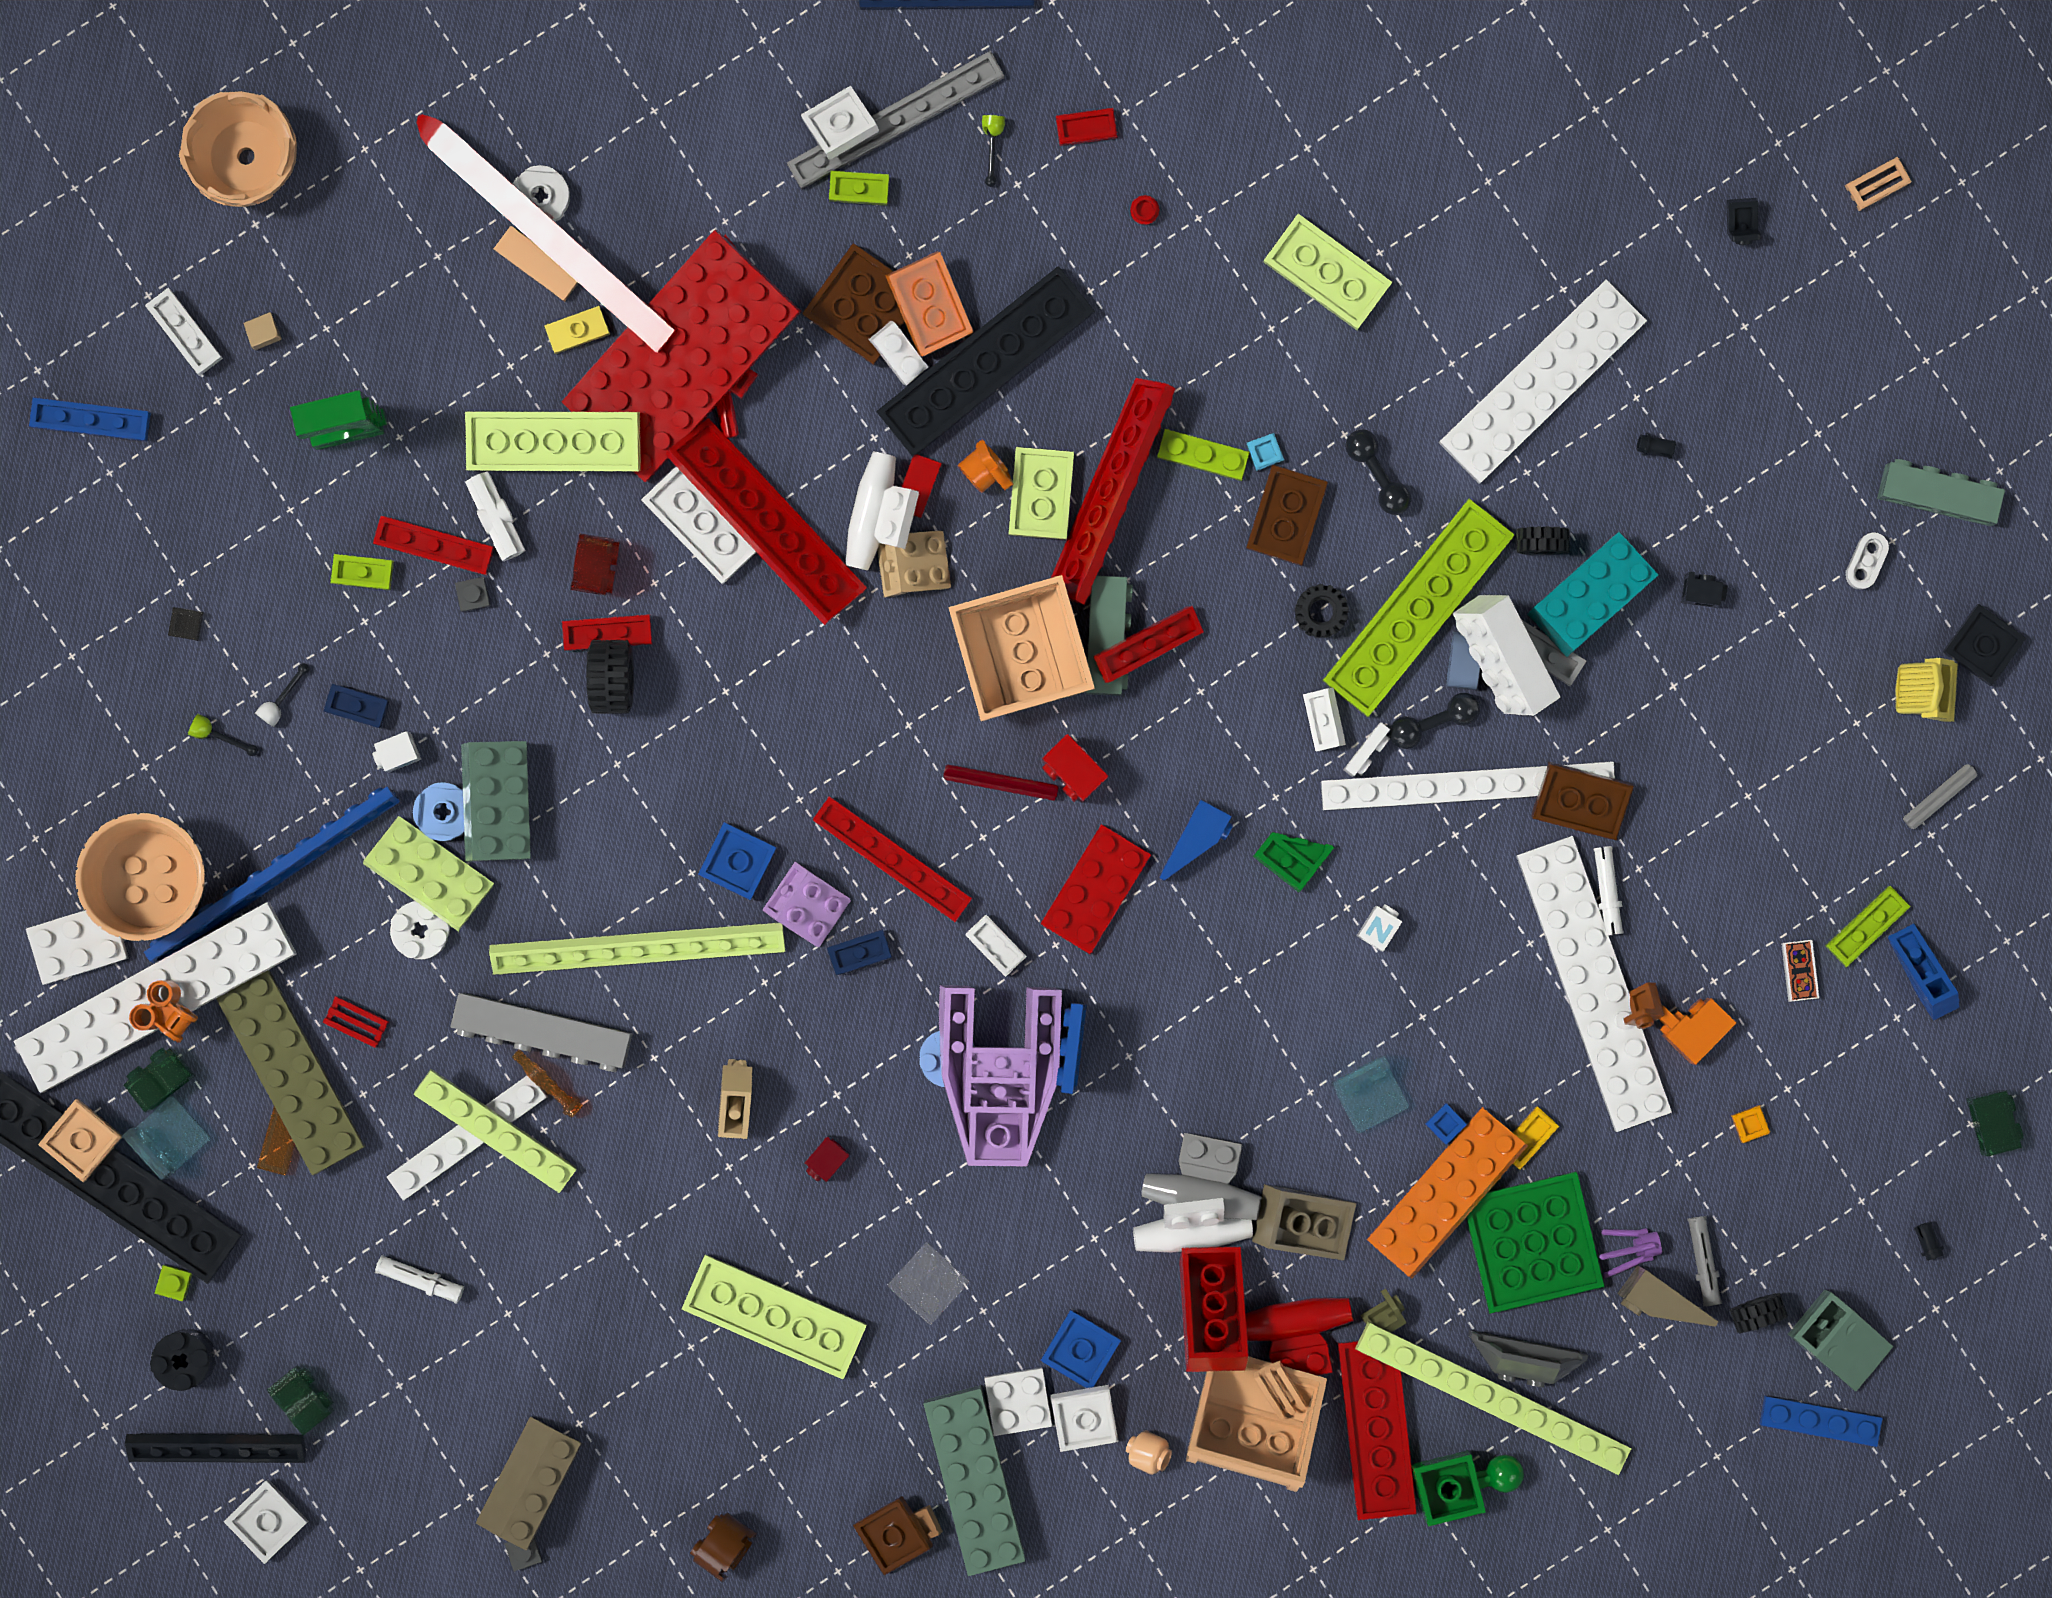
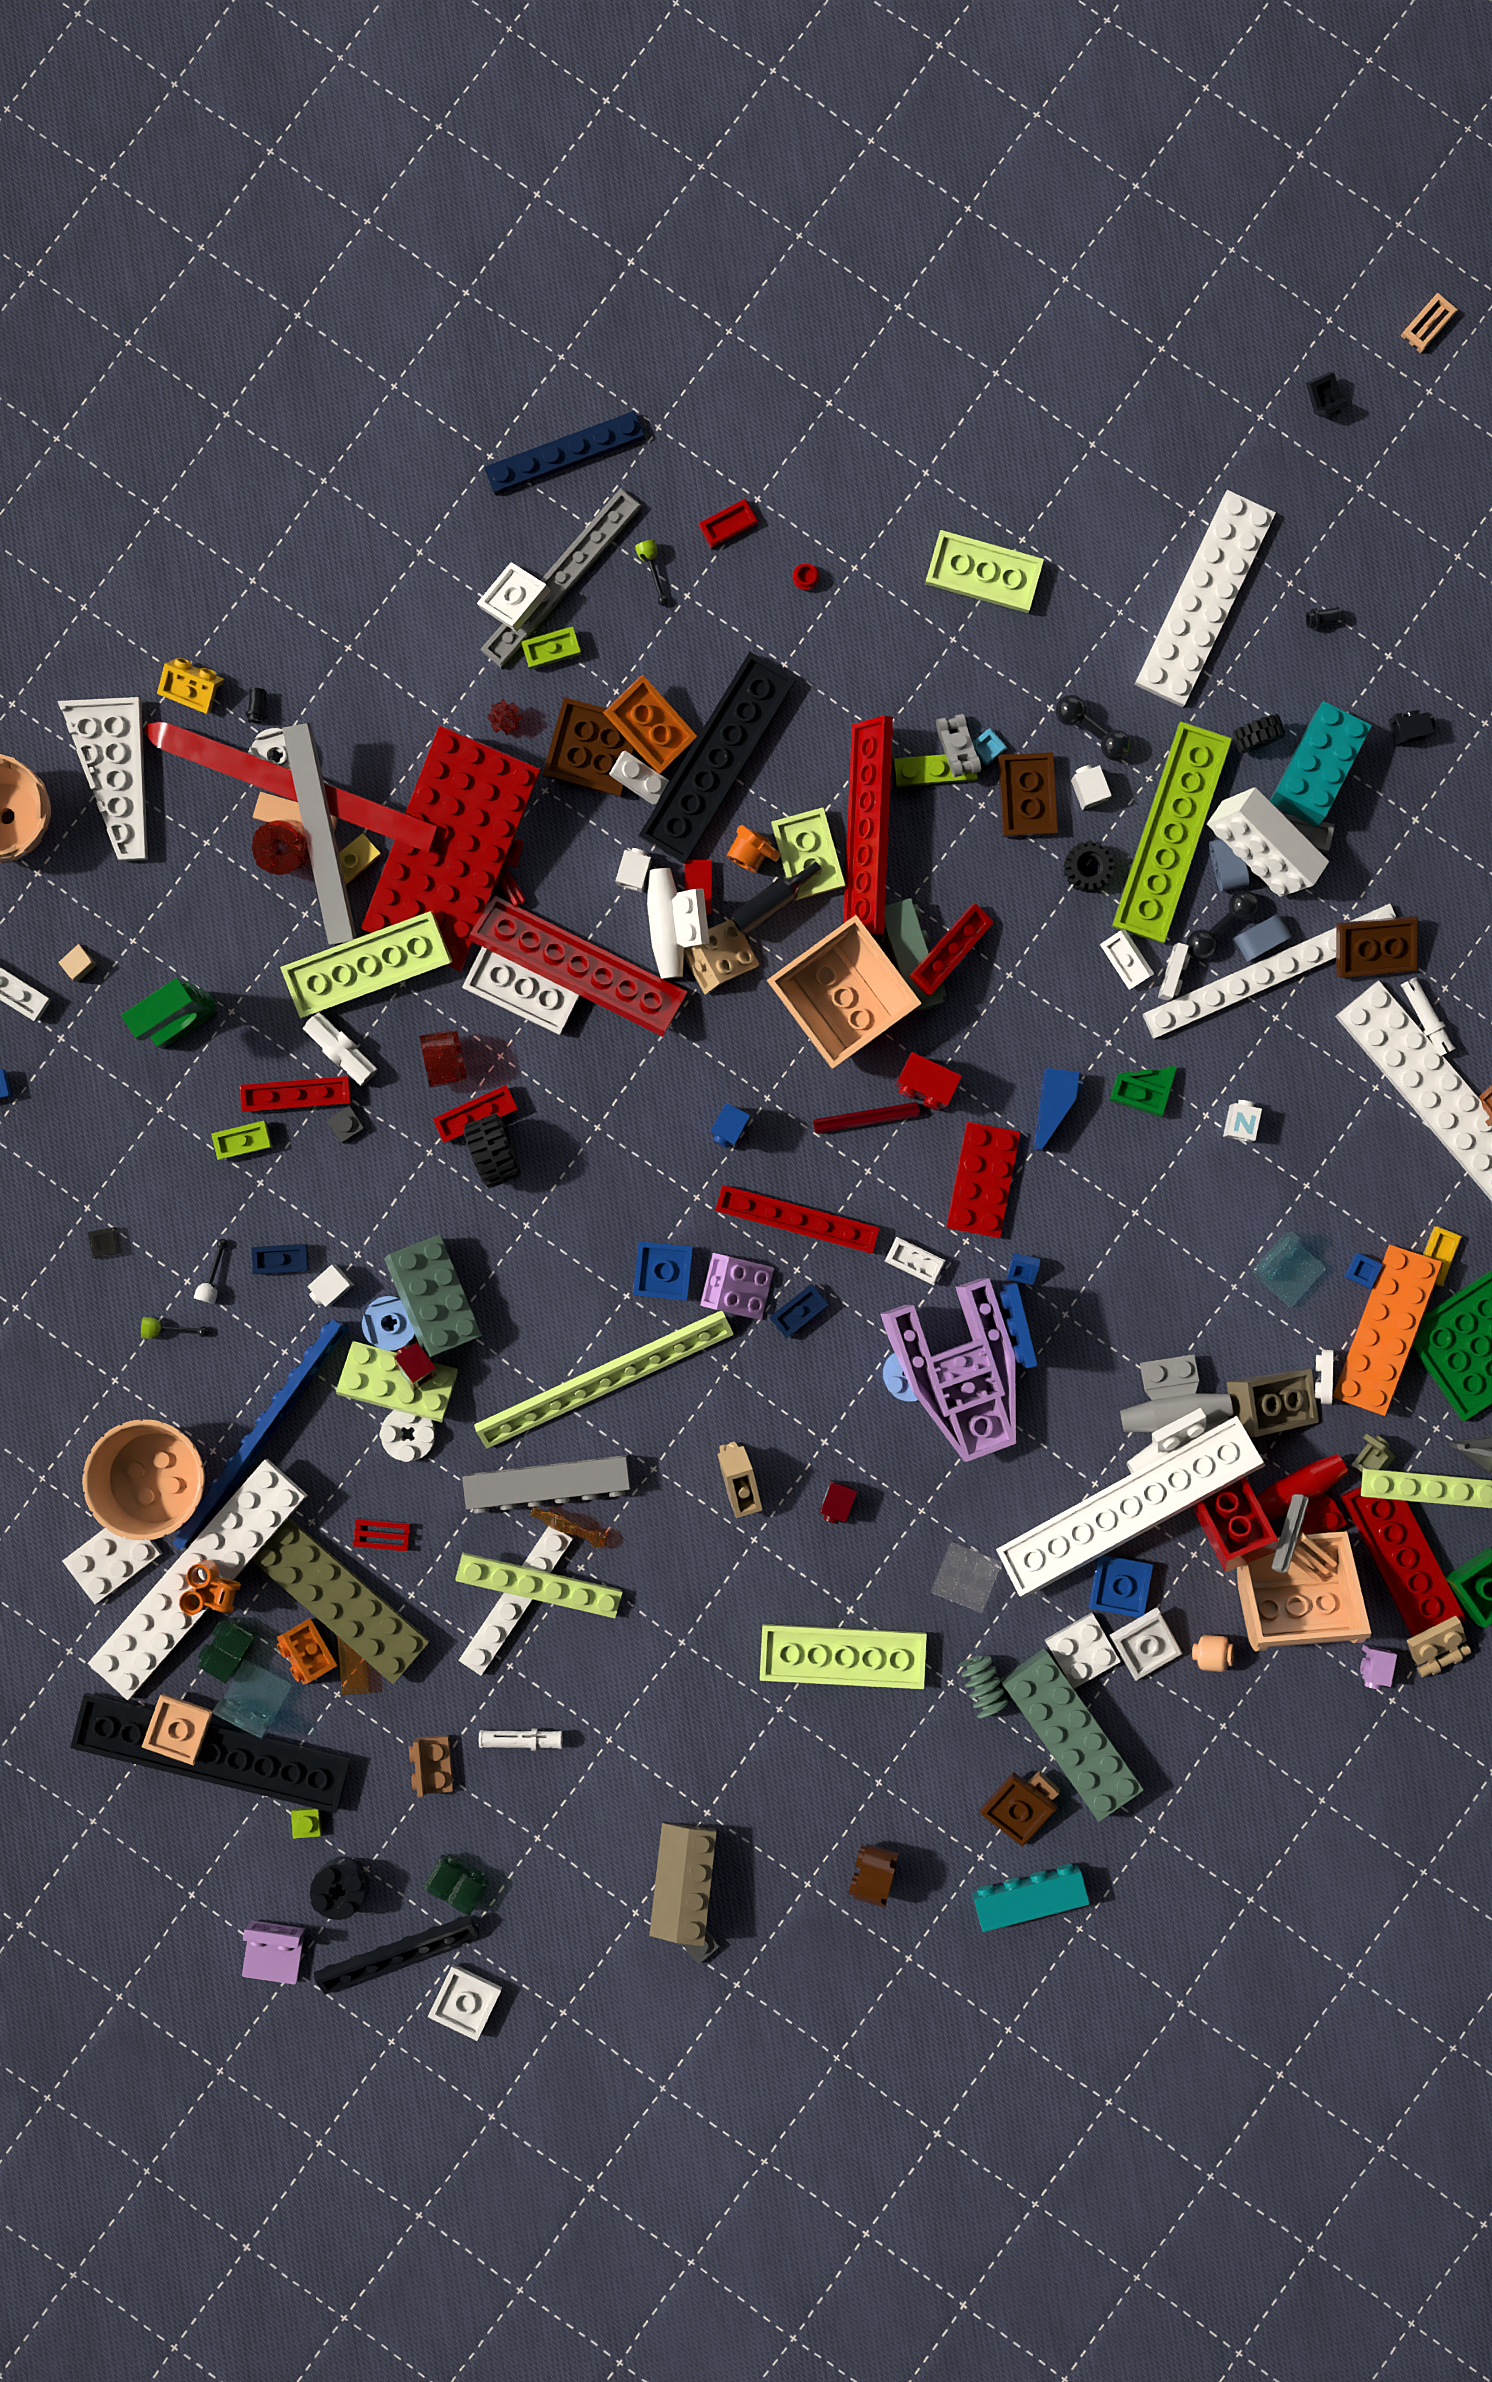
camera: 25 degrees left, 0 degrees up
none -> white wing [58,697,148,861]
none -> yellow bracket [157,658,224,714]
none -> lavender bracket [242,1920,305,1984]
none -> black pin [245,688,267,724]
none -> clear red brick [251,818,310,875]
none -> orange bracket [277,1618,337,1685]
none -> light grey tile [282,723,357,945]
none -> dark red brick [394,1342,437,1391]
none -> medium nougat bracket [409,1735,454,1798]
none -> clear red gear [487,699,523,735]
none -> white brick [616,848,652,893]
none -> blue brick [710,1103,750,1149]
none -> black piece [730,861,822,937]
none -> light grey plate [936,714,981,777]
none -> sand green piece [958,1655,1008,1718]
none -> white plate [996,1416,1266,1599]
none -> blue plate [1007,1253,1040,1285]
none -> white brick [1071,765,1111,810]
none -> sand blue beam [1234,913,1292,962]
none -> light grey axle [1272,1494,1309,1573]
none -> white plate [1315,1350,1333,1405]
none -> lavender brick [1360,1645,1397,1690]
none -> tan plate [1407,1616,1471,1678]

